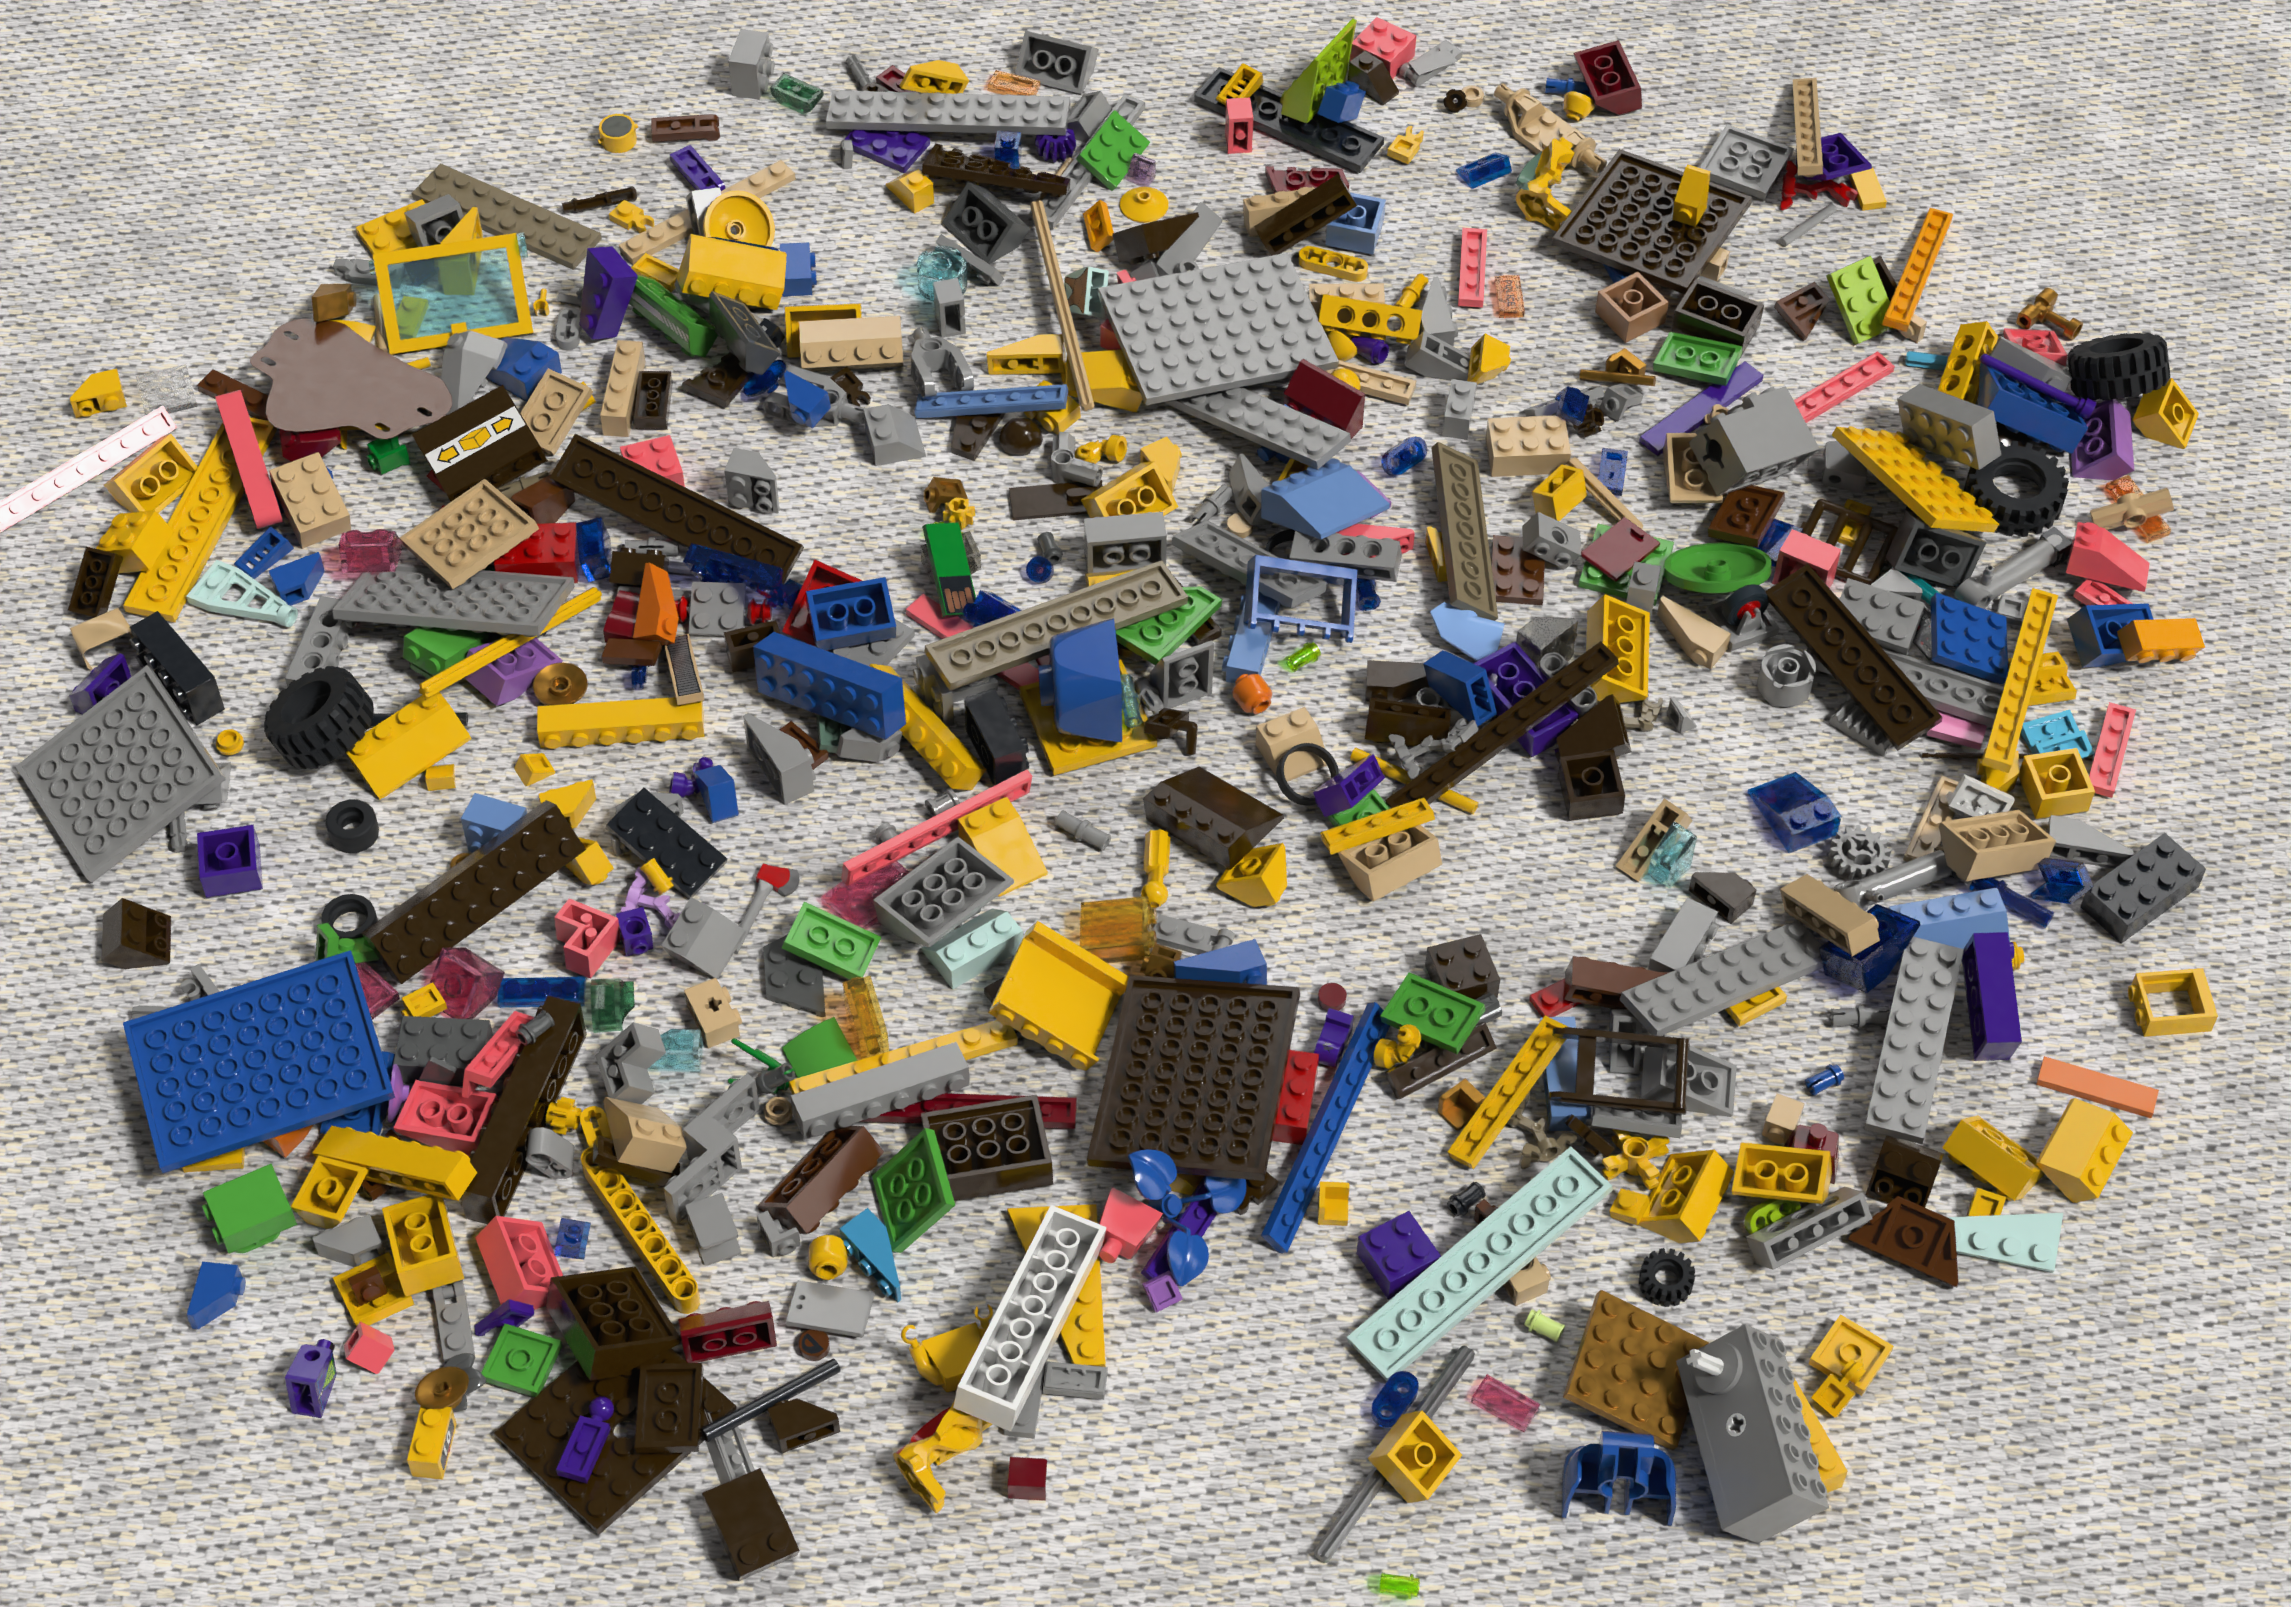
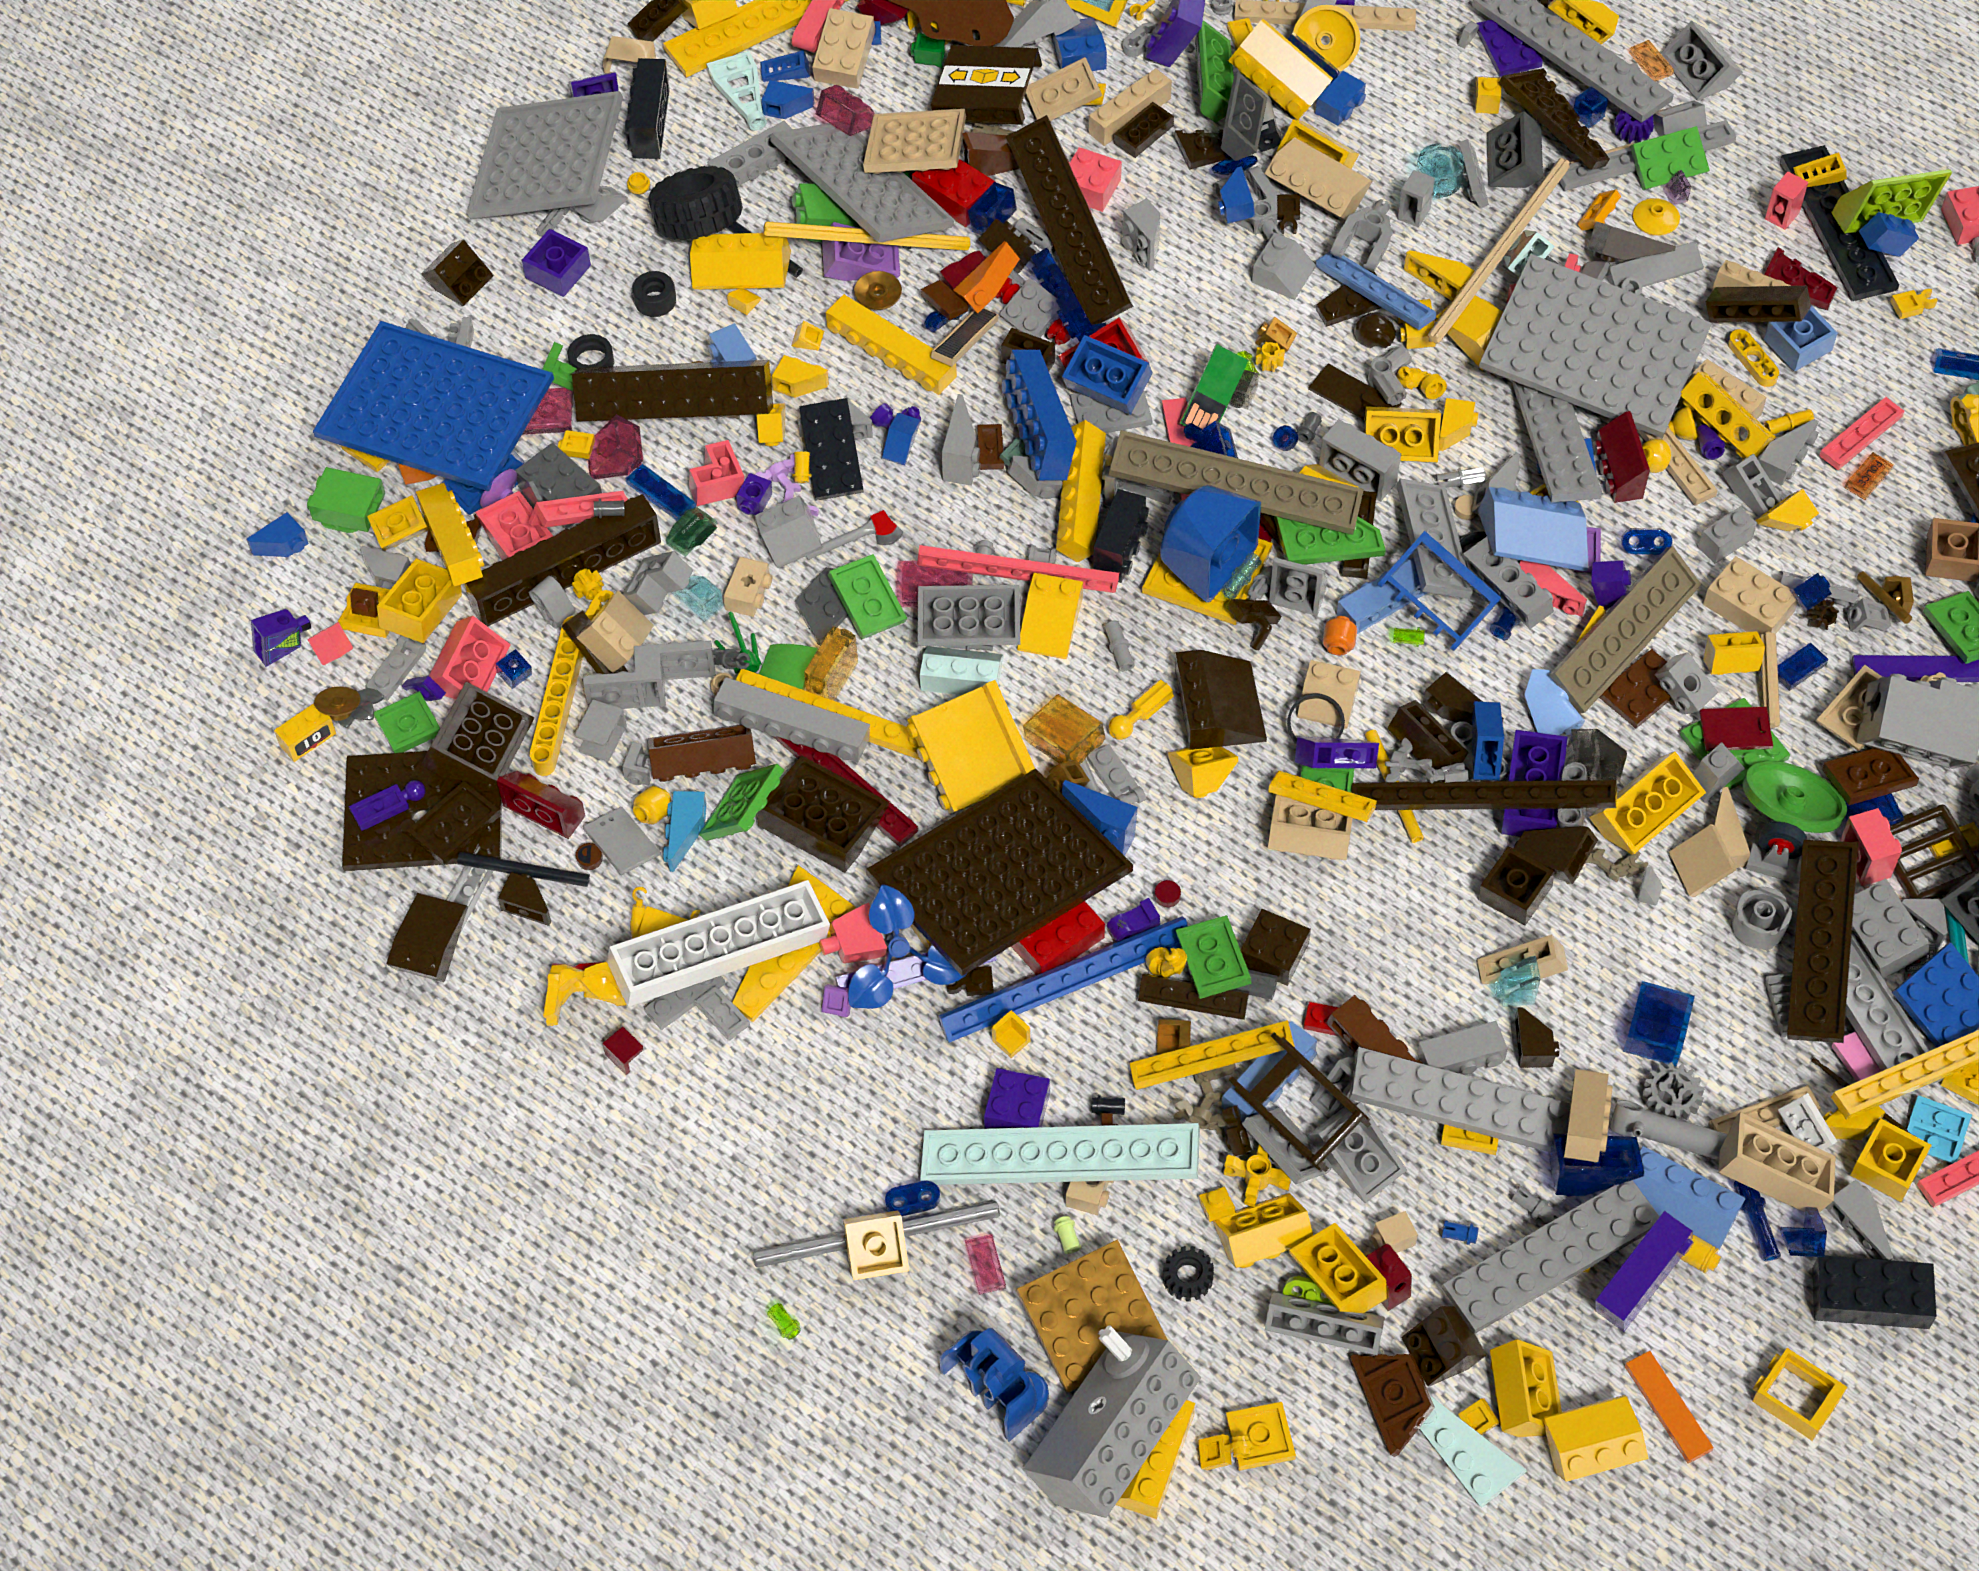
camera: 45 degrees right, 5 degrees up
dark brown slope [1348,51,1399,105] -> none
none -> dark purple slope [1591,560,1631,611]
none -> tan tile [1669,824,1736,897]

